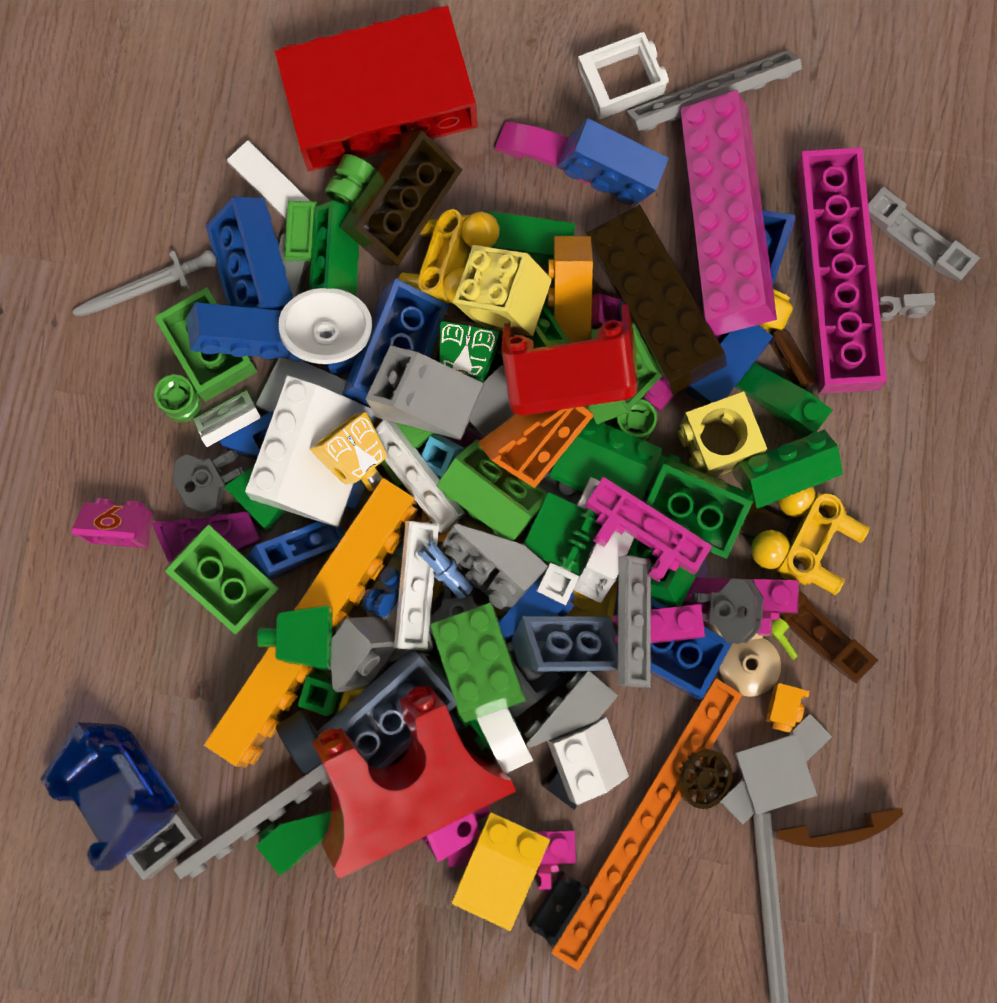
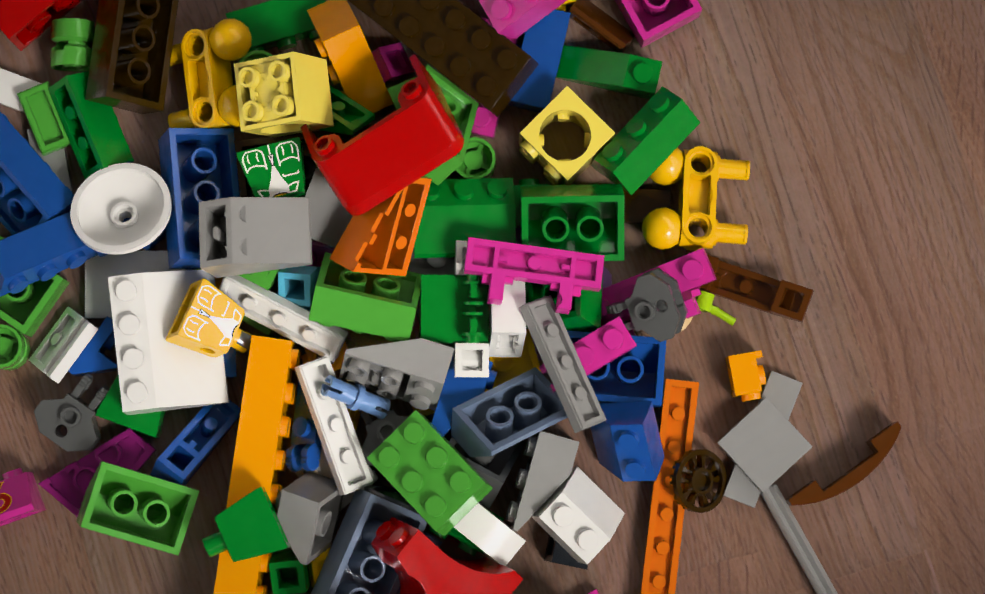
camera: 30 degrees left, 5 degrees up
tan dish [719,637,781,697] -> none
none -> blue slope [590,401,665,482]

